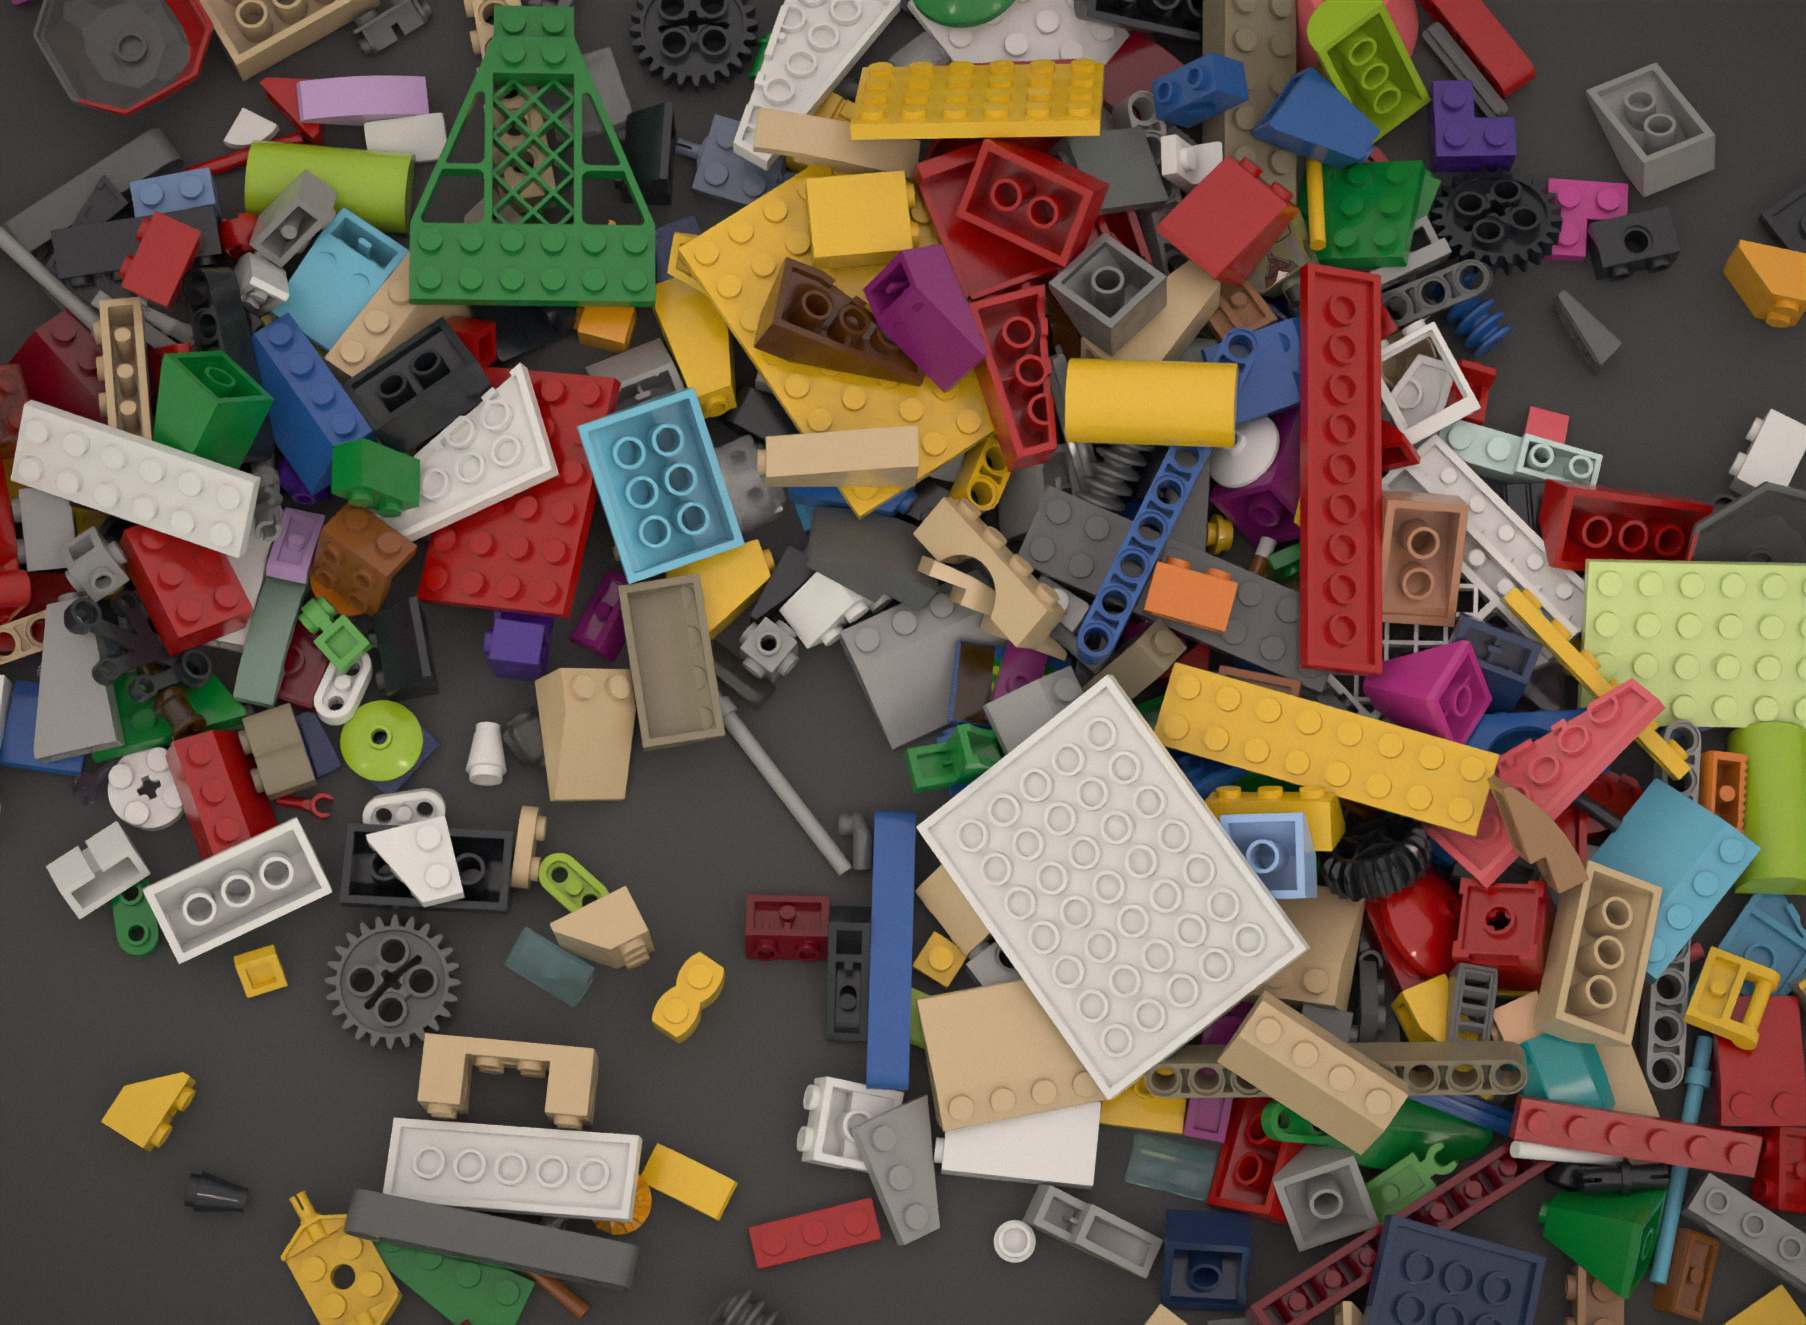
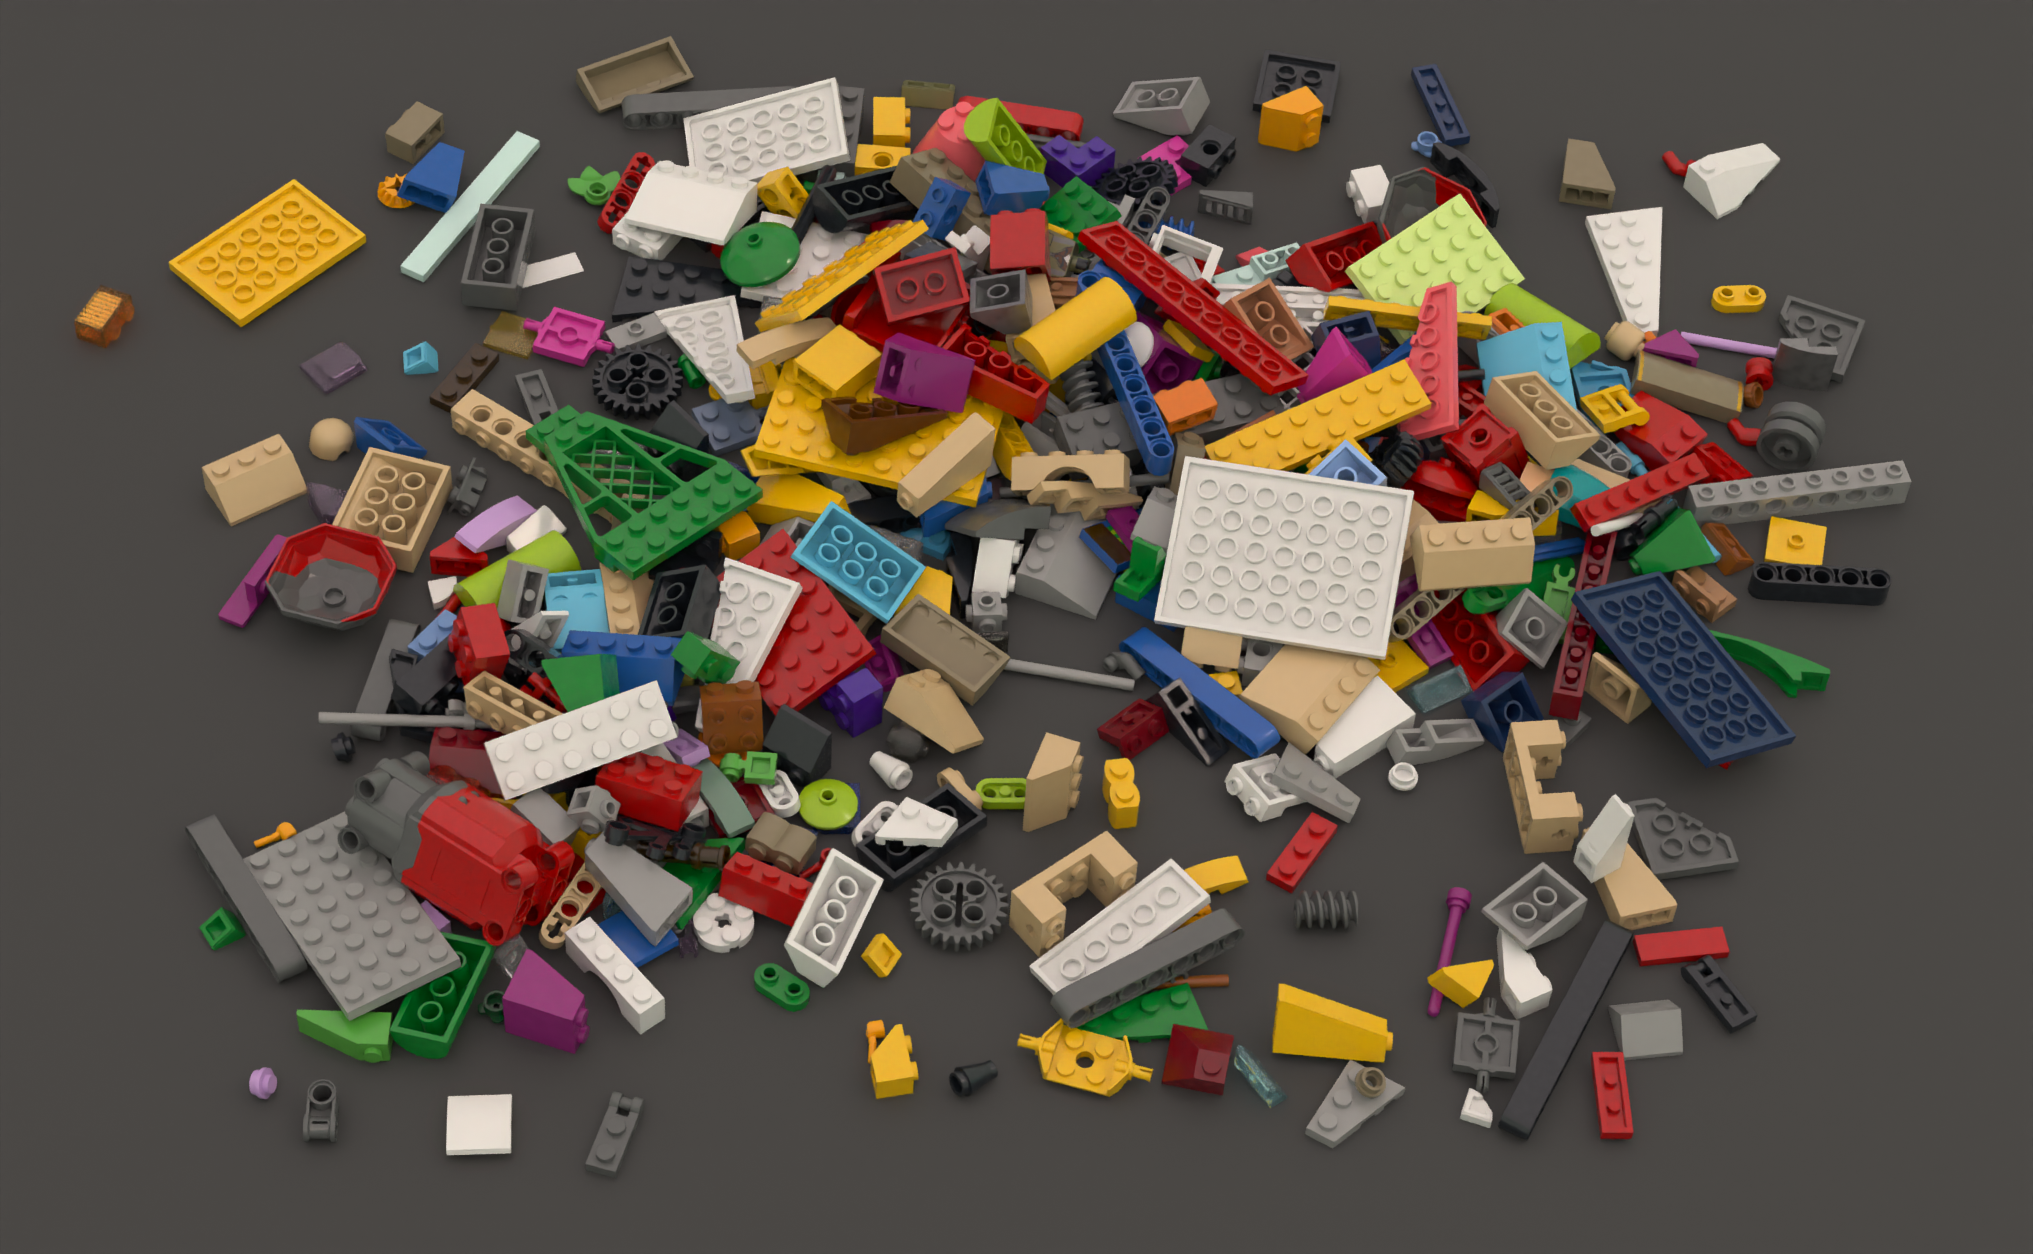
camera: 45 degrees left, 25 degrees down
white piece [46,821,151,919] -> none
clear light blue slope [504,927,597,1008] -> none
medium nougat slope [1487,775,1589,894] -> none
none -> light orange hand [866,1020,885,1064]

